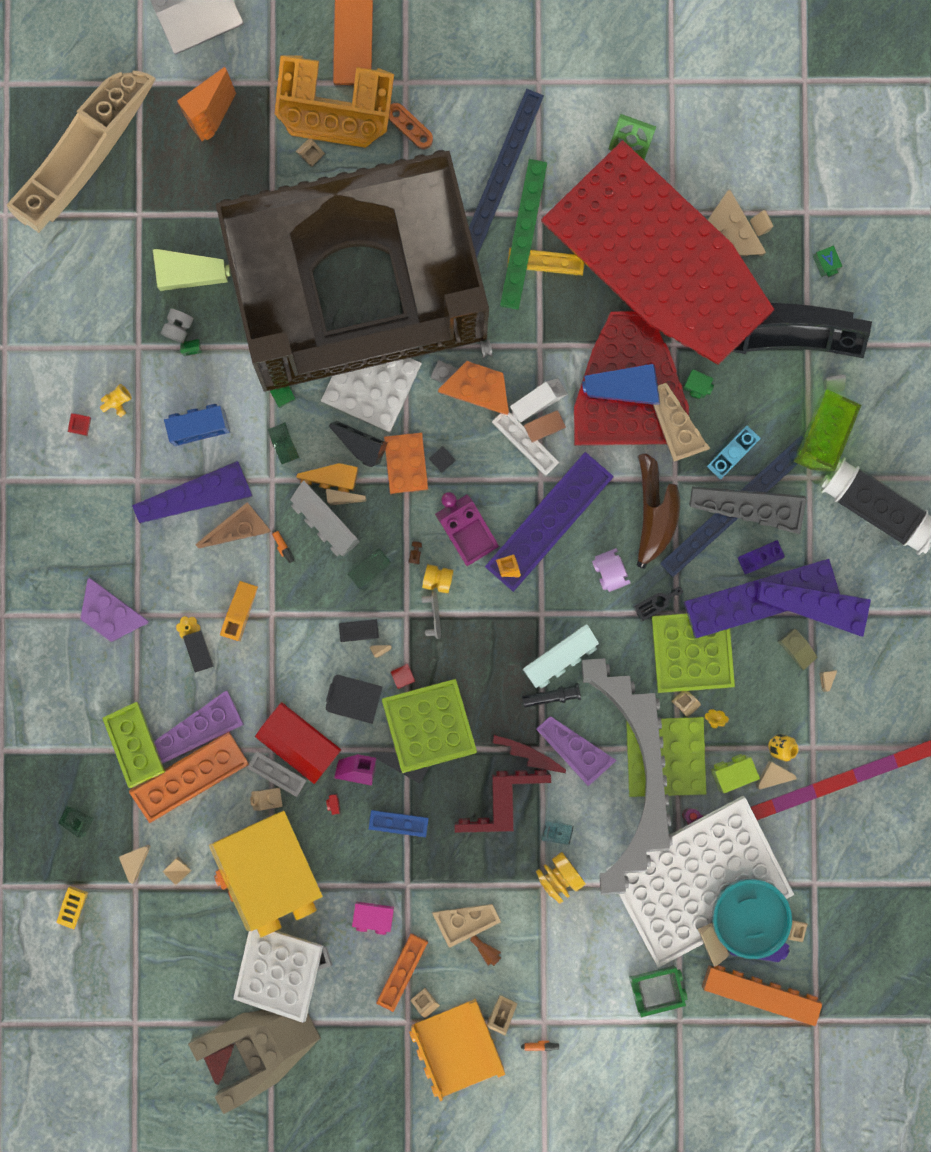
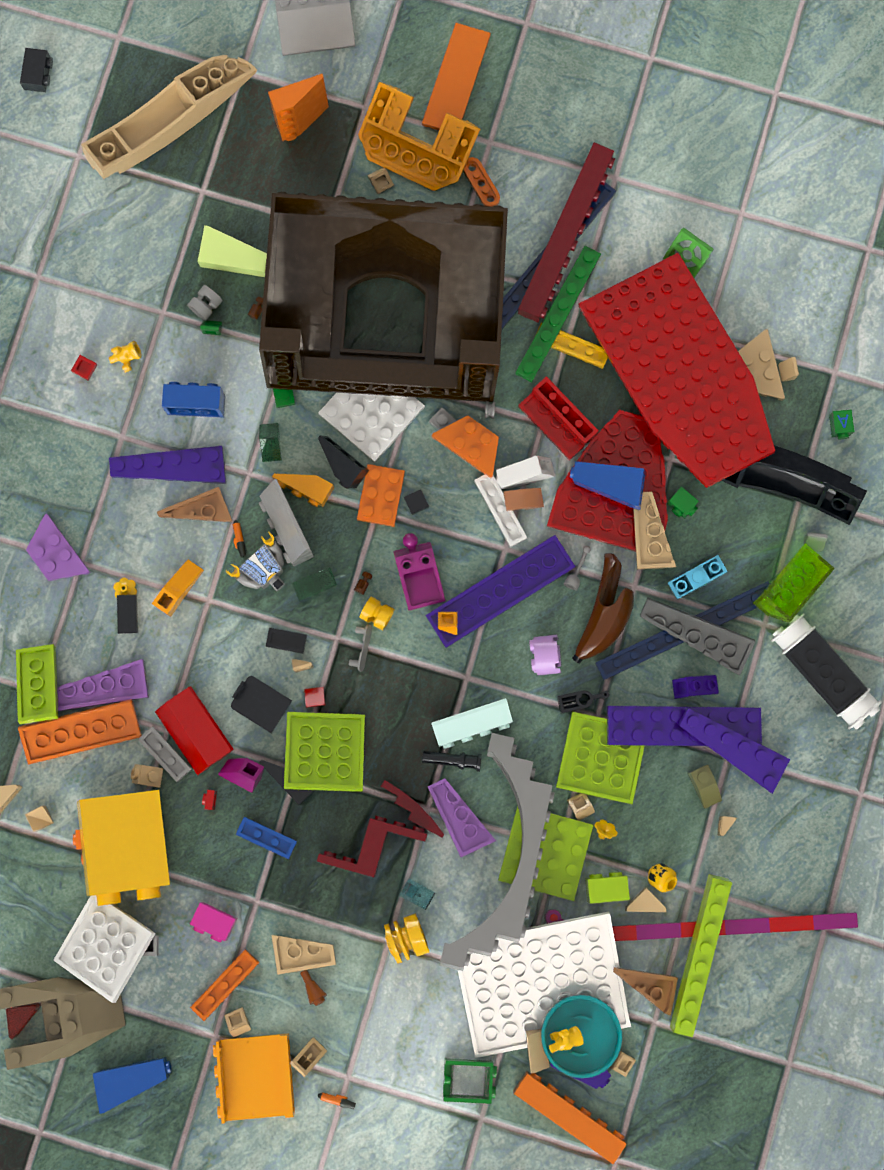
camera: 20 degrees right, 5 degrees down
tan slope [326,489,367,505] -> none
none -> blue slope [93,1057,172,1114]
none -> torso [226,532,285,591]
none -> reddish brown piece [247,297,263,320]
none -> dark red brick [518,142,616,323]
none -> red slope [518,376,599,461]
none -> yellow piece [549,1026,584,1053]
none -> light grey hinge [563,546,591,590]
none -> medium nougat wing [613,967,678,1015]
none -> lime brick [670,874,732,1037]

